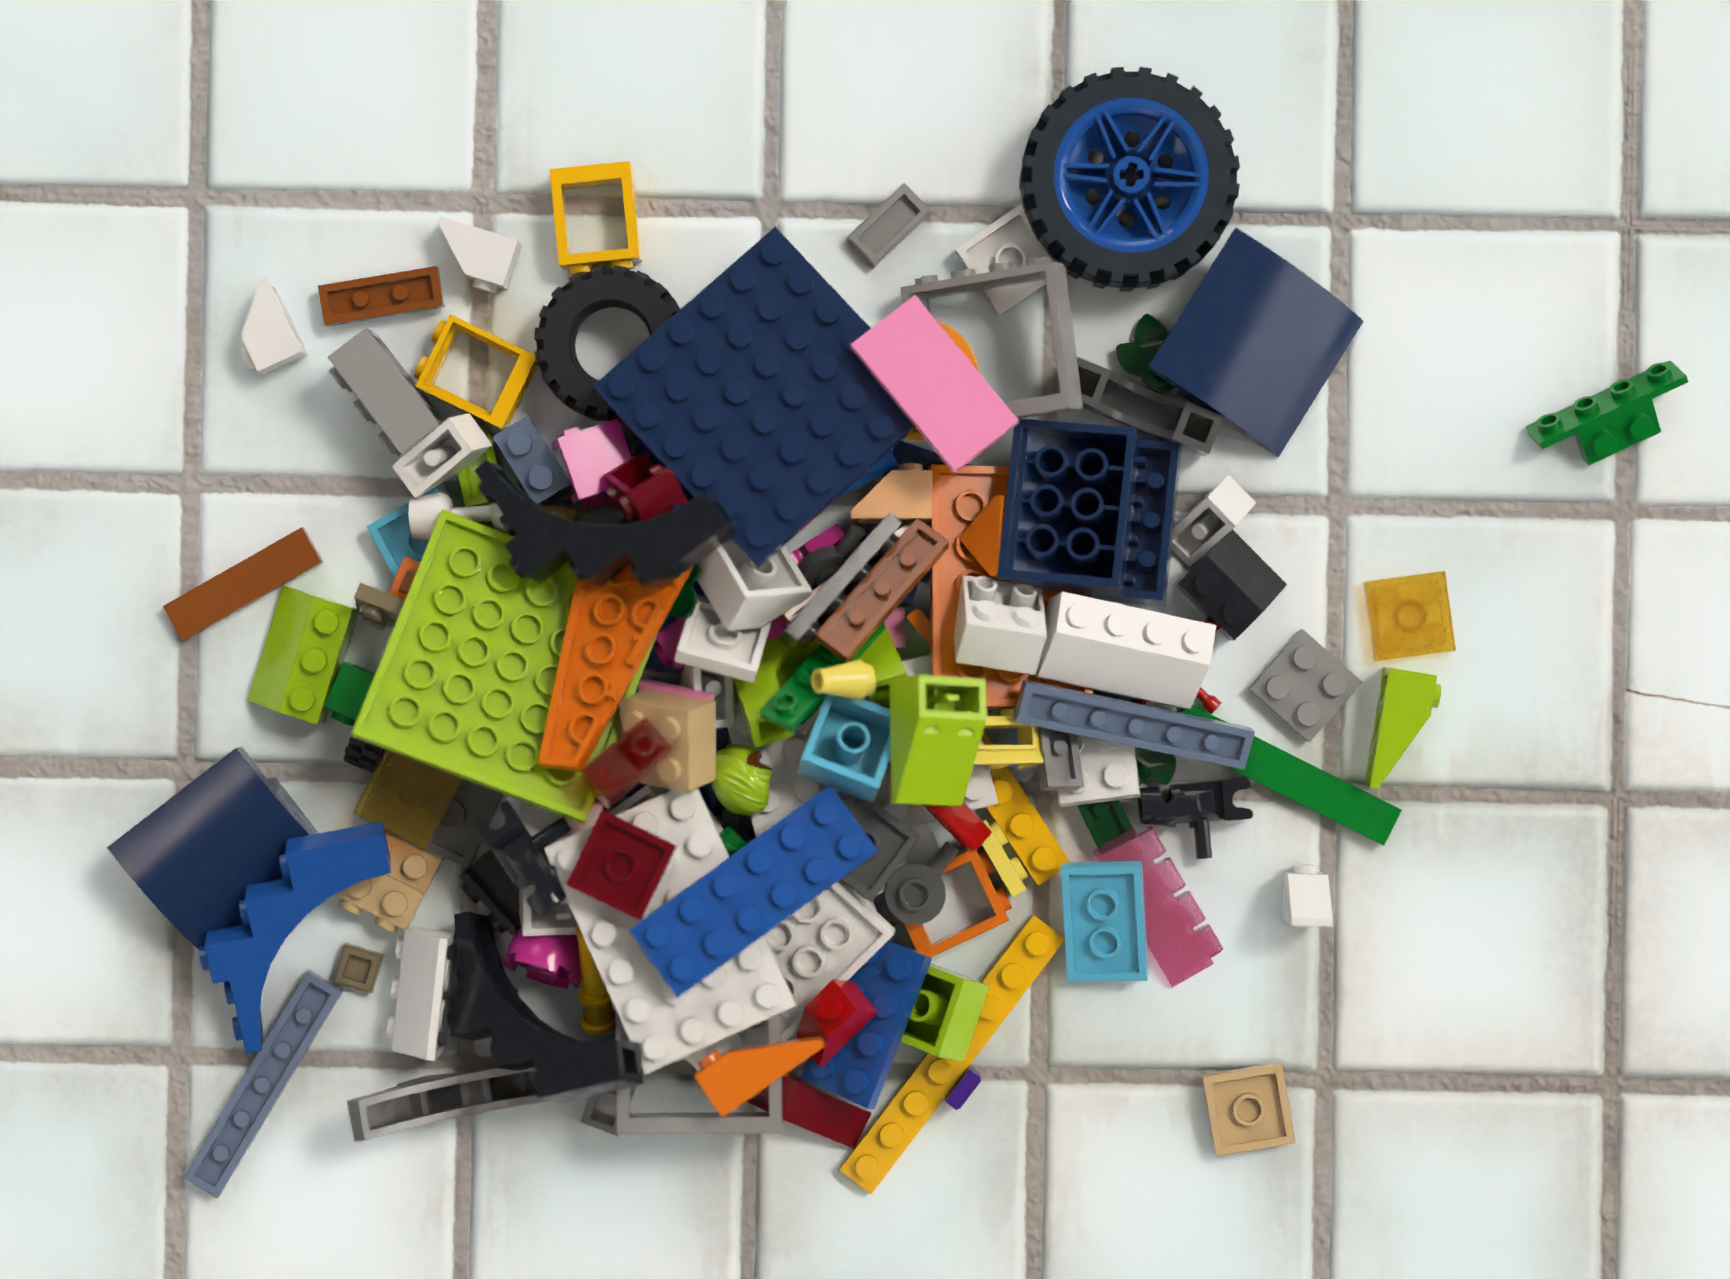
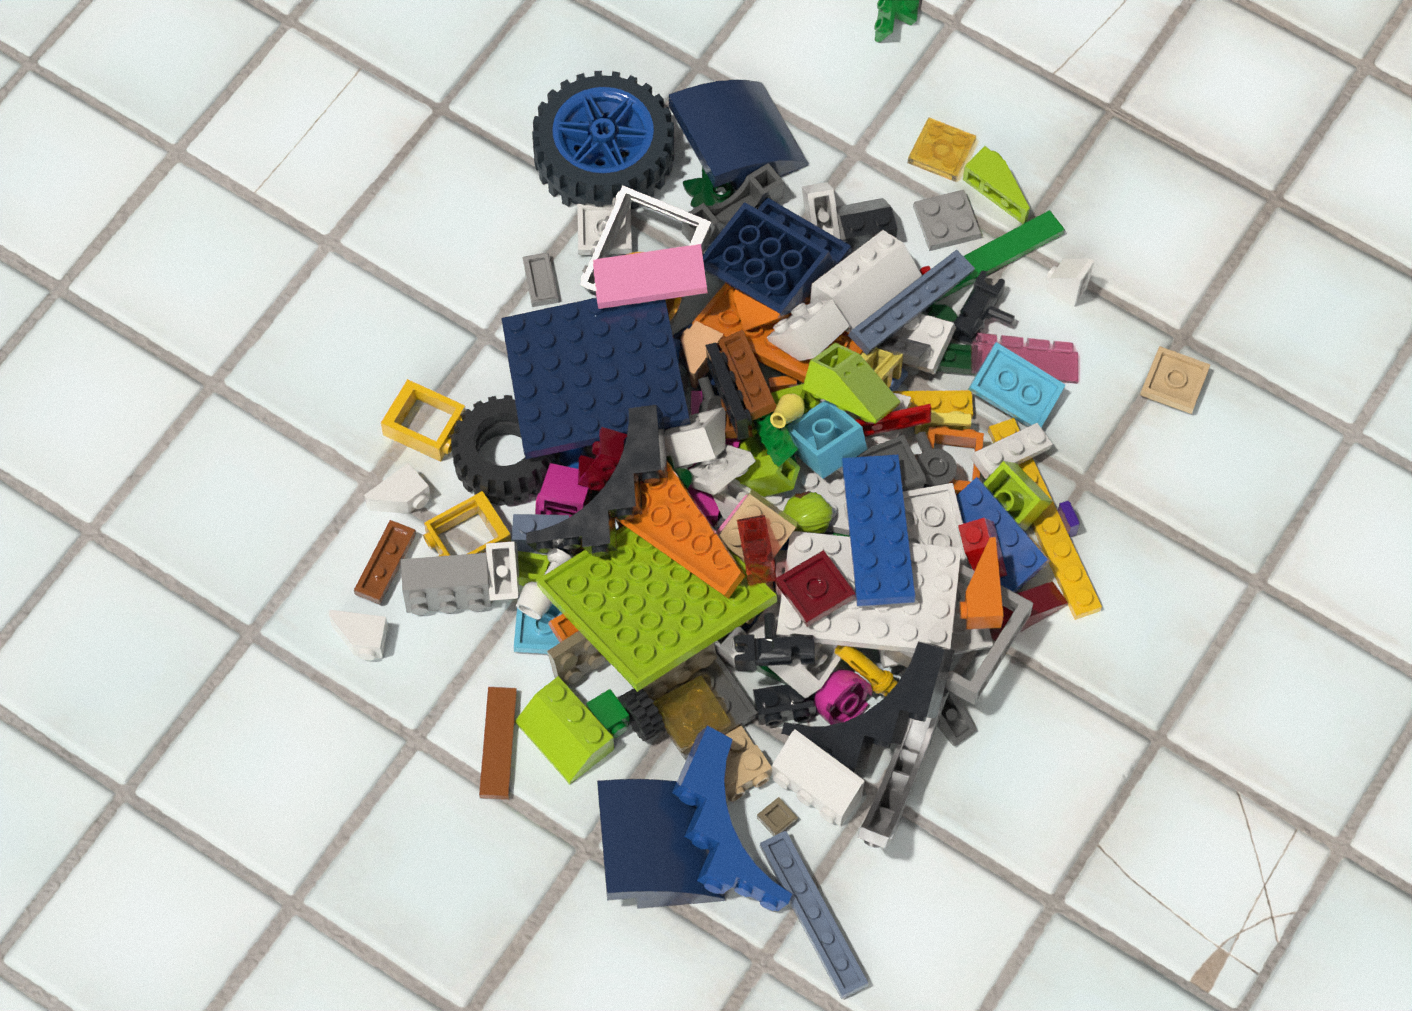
camera: 60 degrees left, 25 degrees down
none -> white plate [971,423,1053,480]

